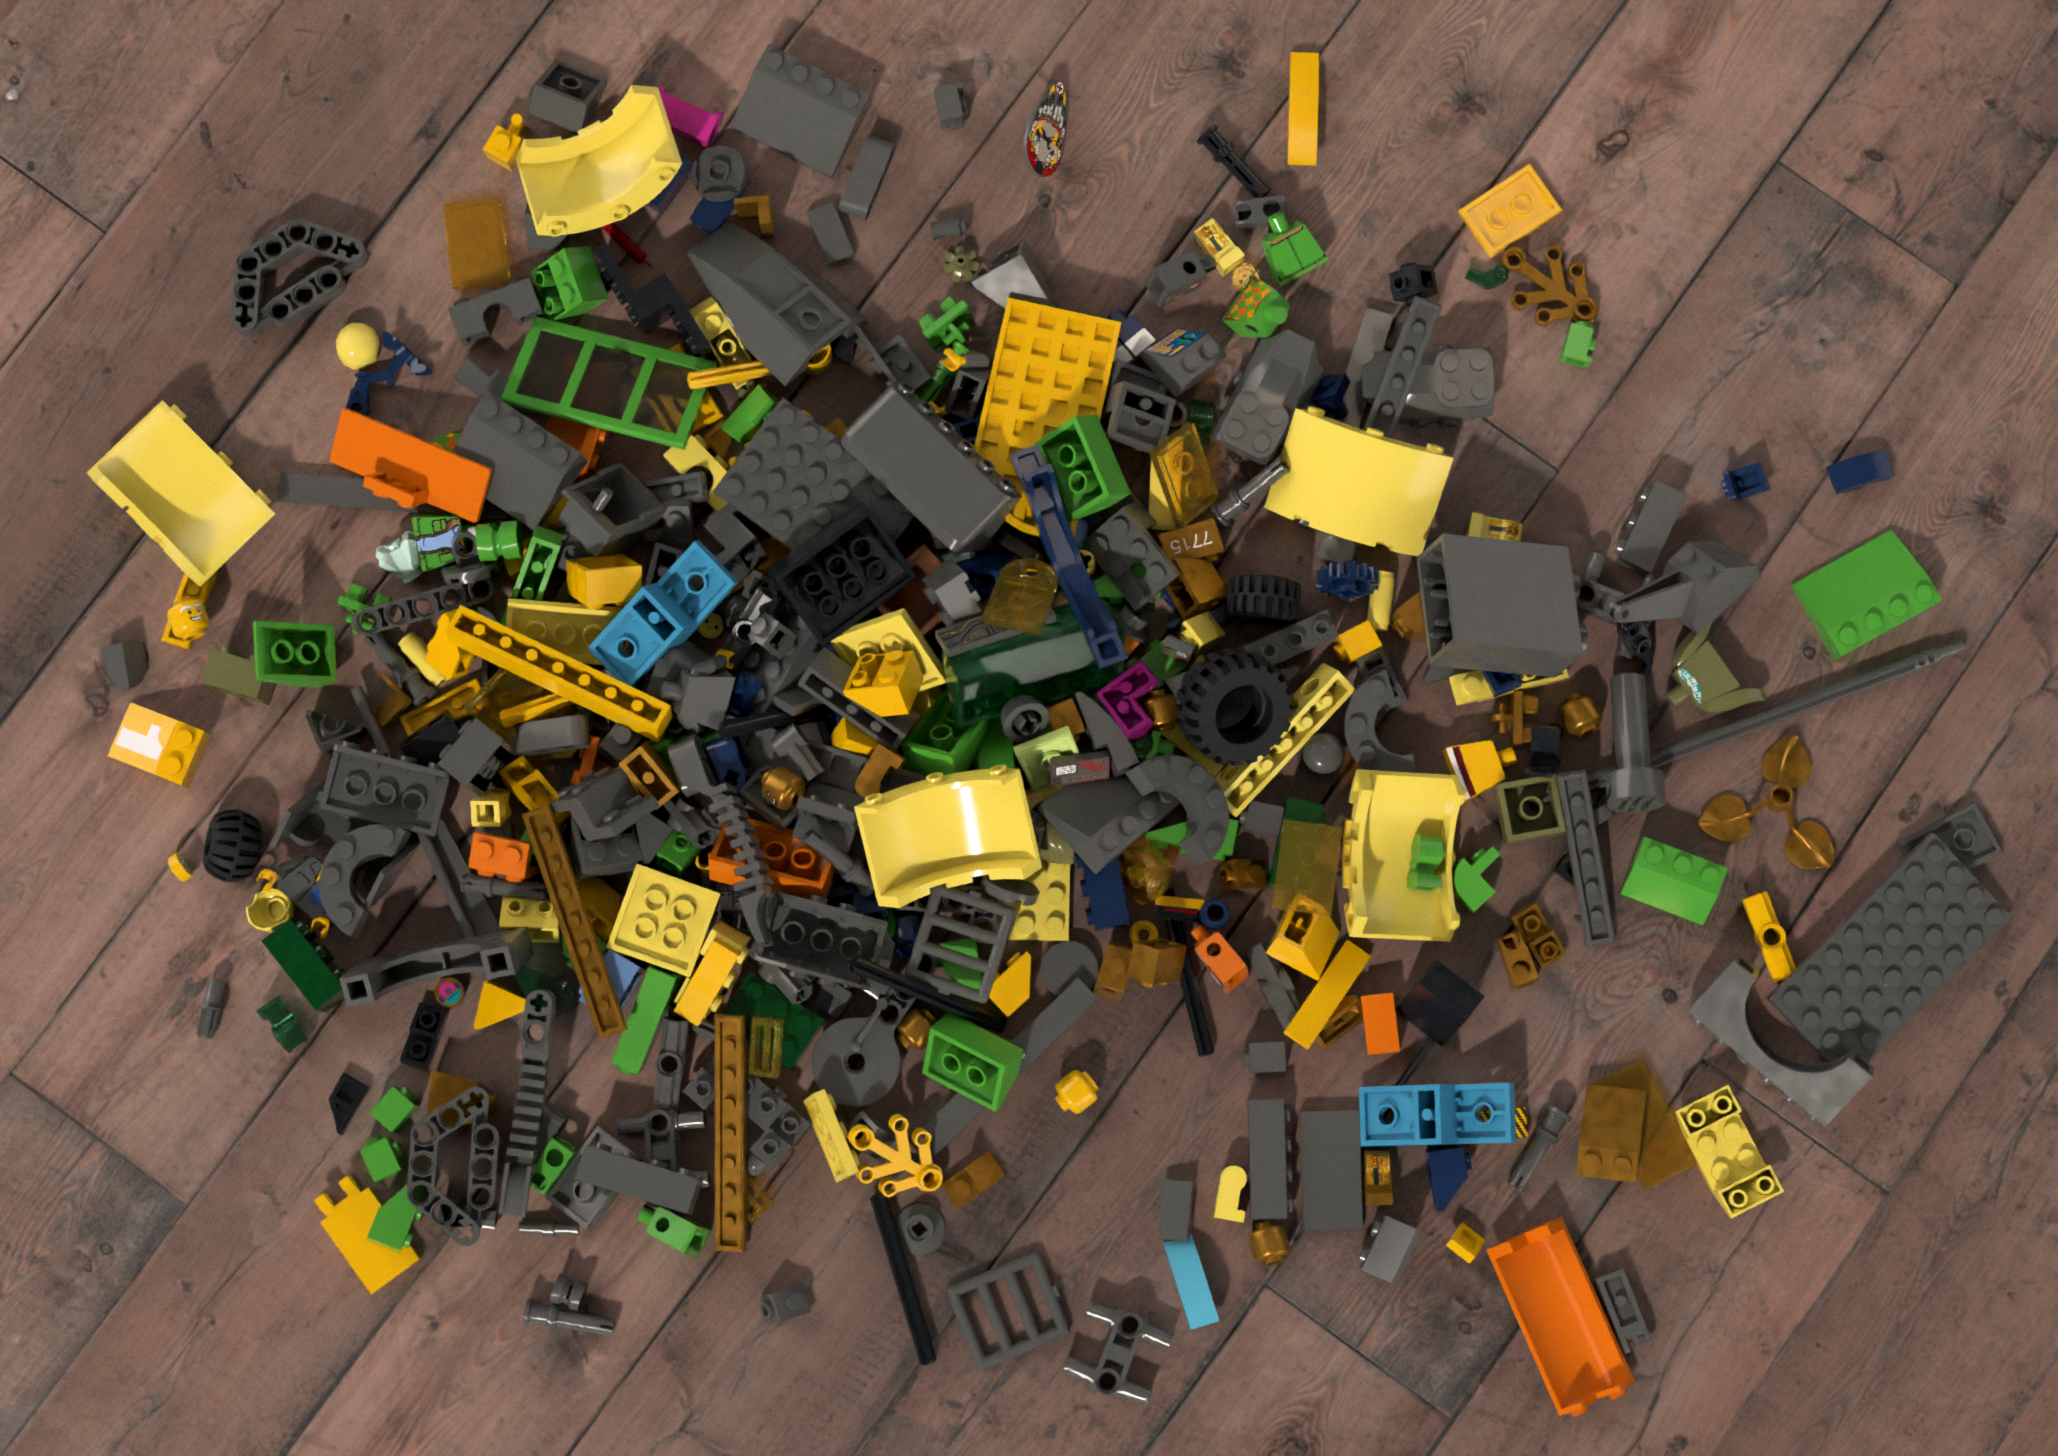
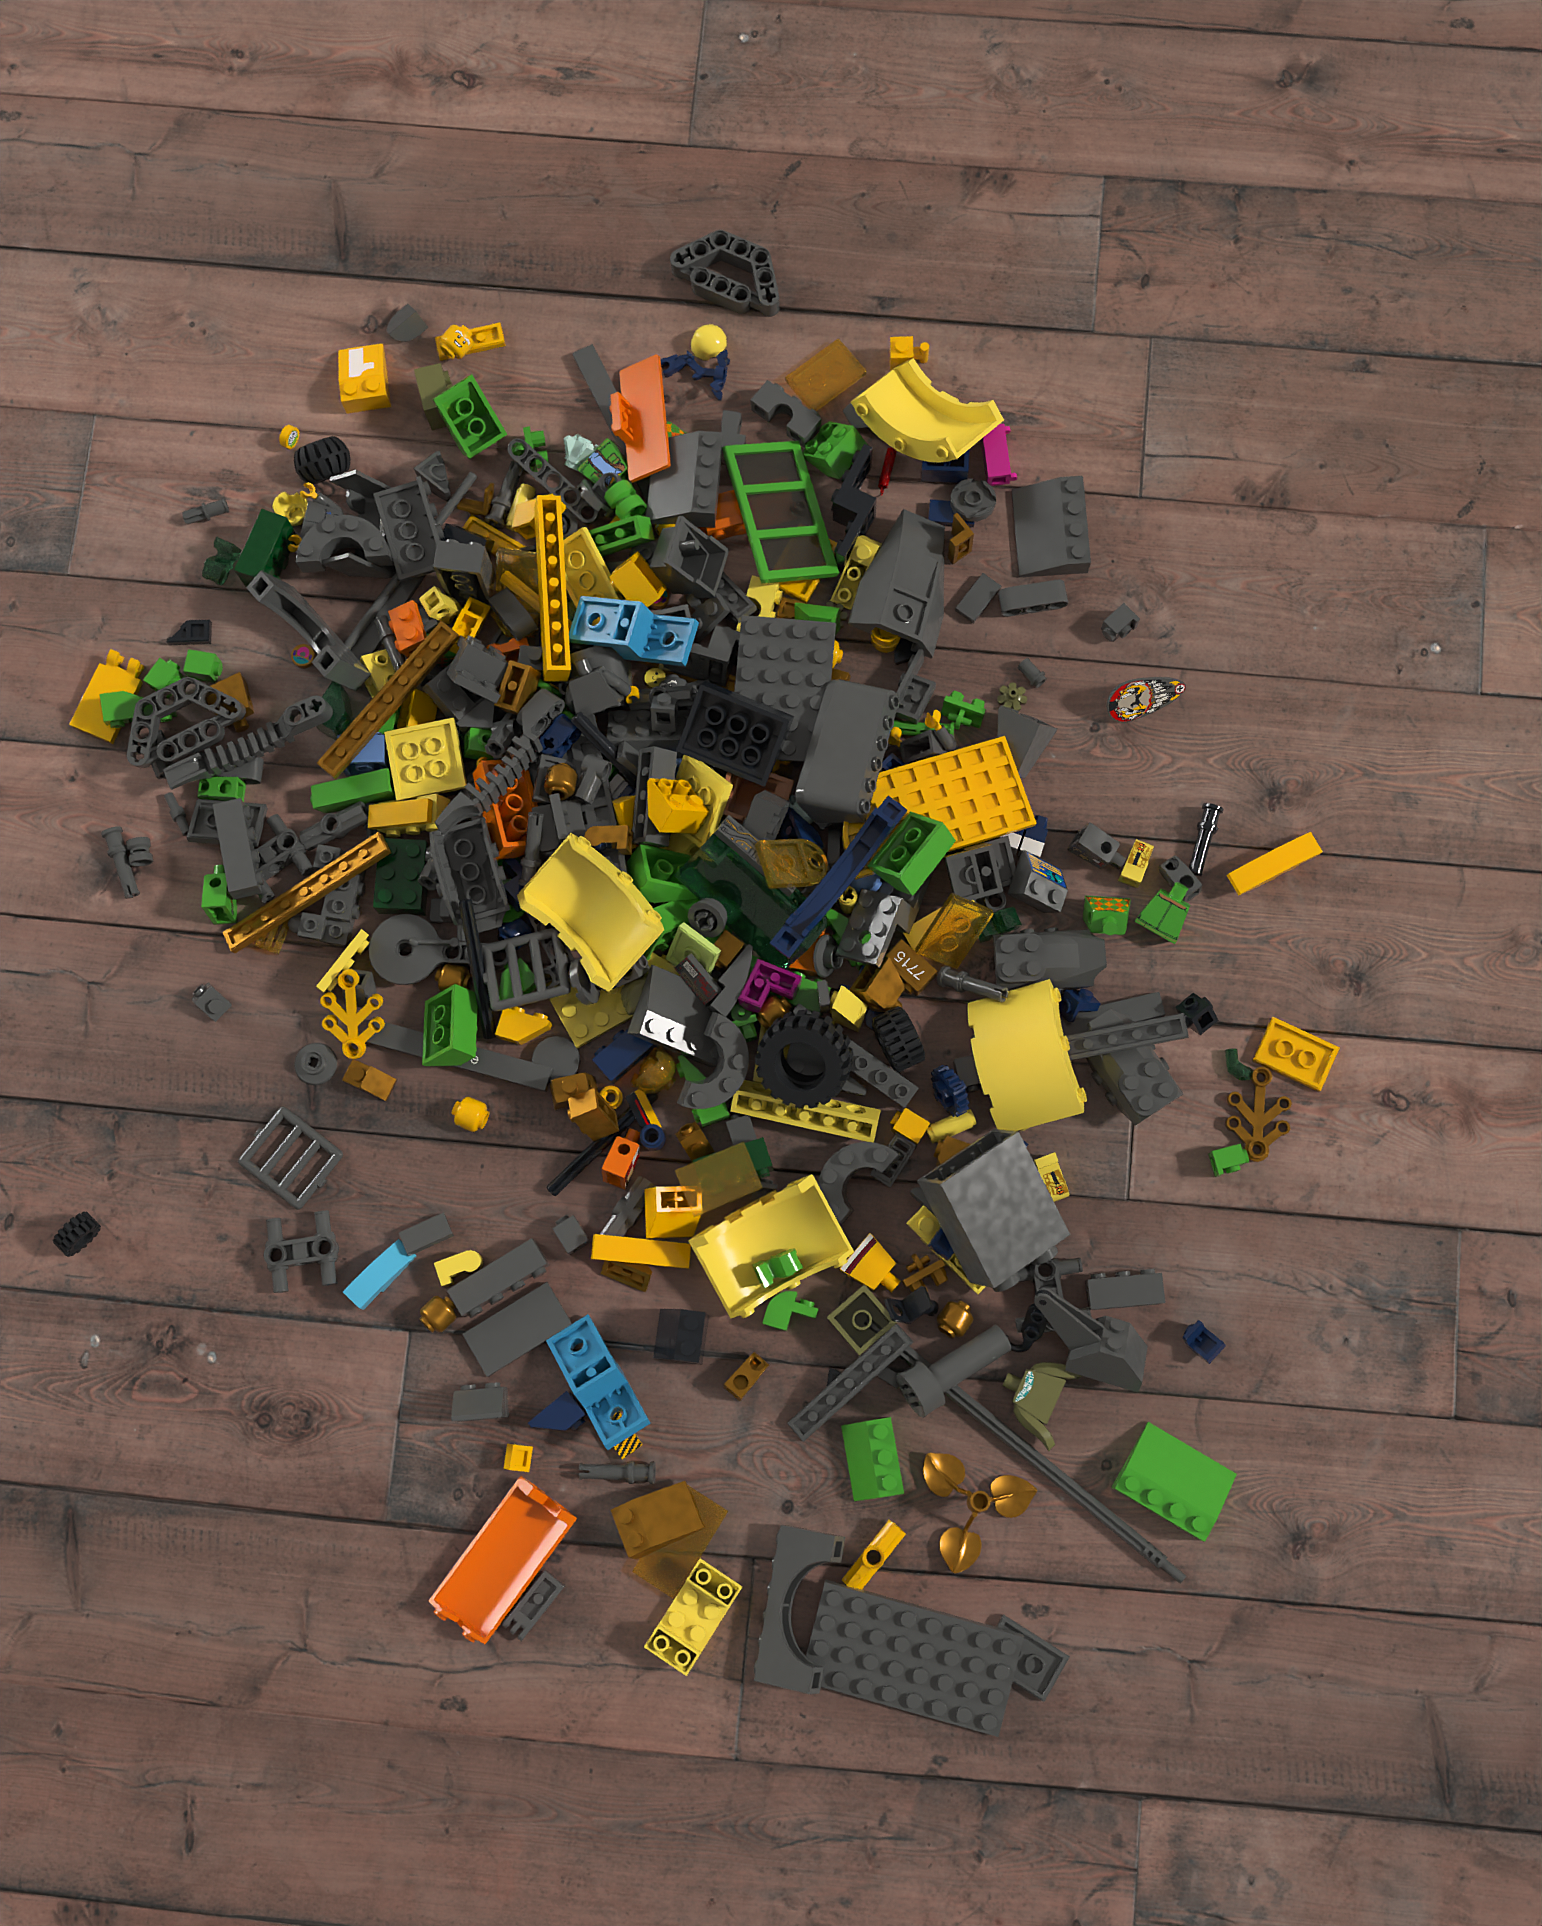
camera: 65 degrees right, 5 degrees down
light yellow panel [87,400,275,587] -> none
black slope [399,1003,448,1072] -> none
yellow piece [473,980,527,1030] -> none
dark grey slope [528,60,608,133] -> none
yellow axle [687,360,773,389] -> none
dark blue bracket [727,668,764,717] -> none
clear yellow tile [749,1015,784,1079] -> none
black axle [870,1193,937,1365] -> none
clear yellow tile [1231,263,1260,292] -> none
dark grey helmet [1297,732,1345,776] -> none
orange hinge [1360,992,1400,1055] -> none
pearl gold leg [1364,1150,1393,1205] -> none
pearl gold slope [1509,901,1567,969] -> none
dark blue slope [1826,449,1895,494] -> none

